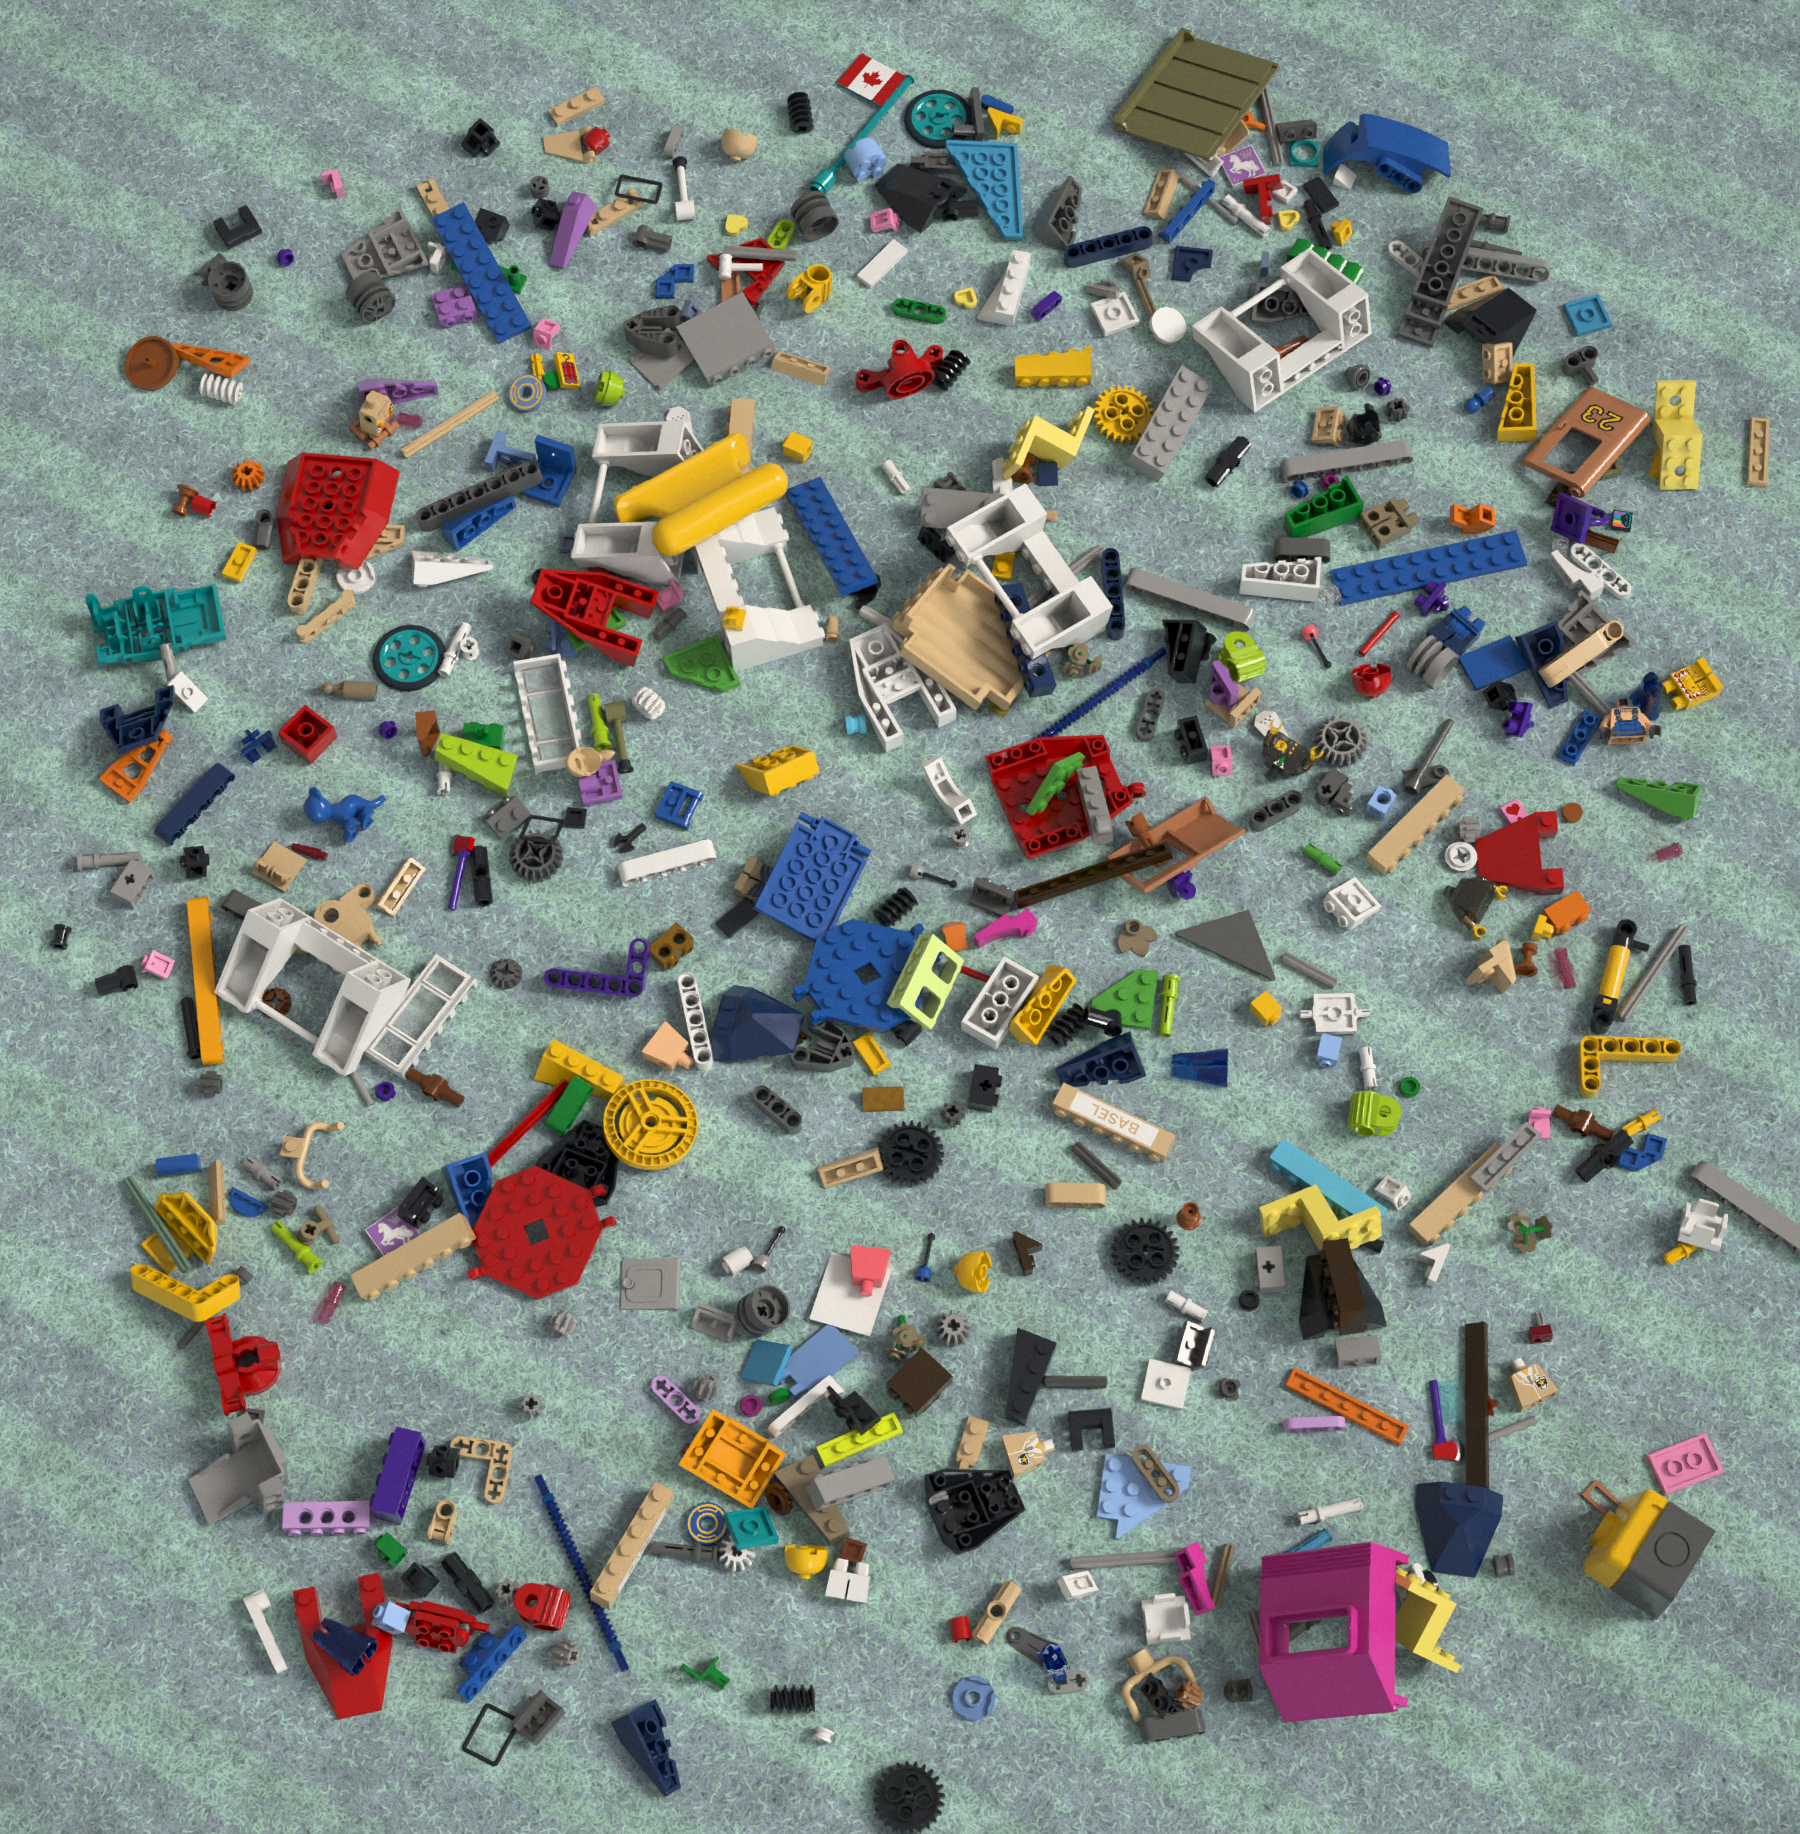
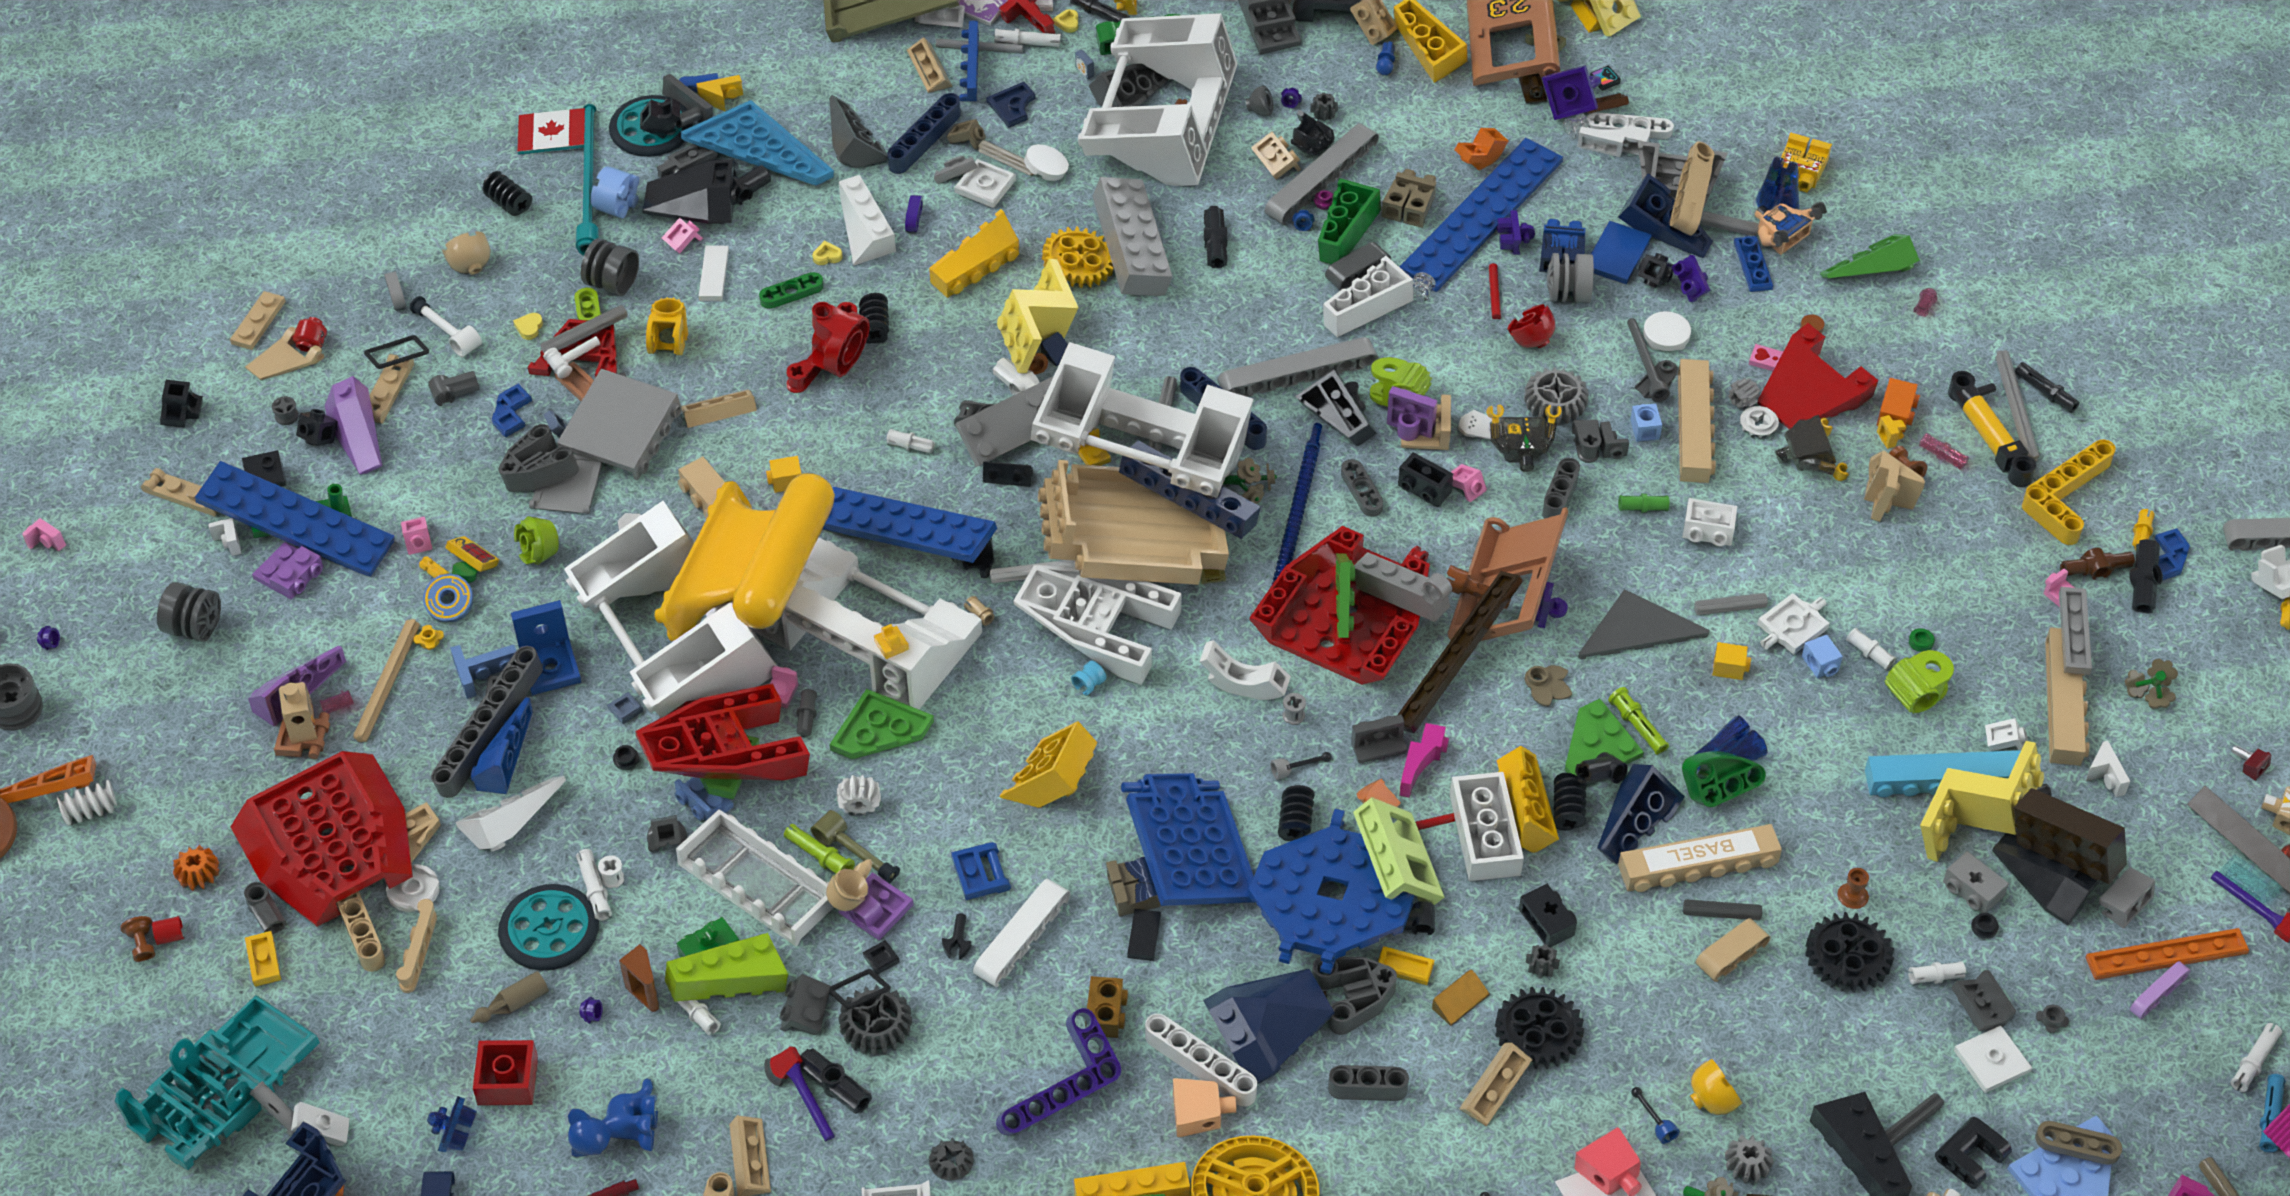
camera: 40 degrees left, 15 degrees down
light grey wedge [342,206,429,280] -> none
dark brown slope [1012,1231,1043,1276] -> none
hinge [1300,624,1332,669] -> none
none -> yellow plate [414,625,444,650]
none -> black brick [640,98,680,138]
none -> white tile [1643,311,1691,351]
none -> green beam [1682,751,1766,807]

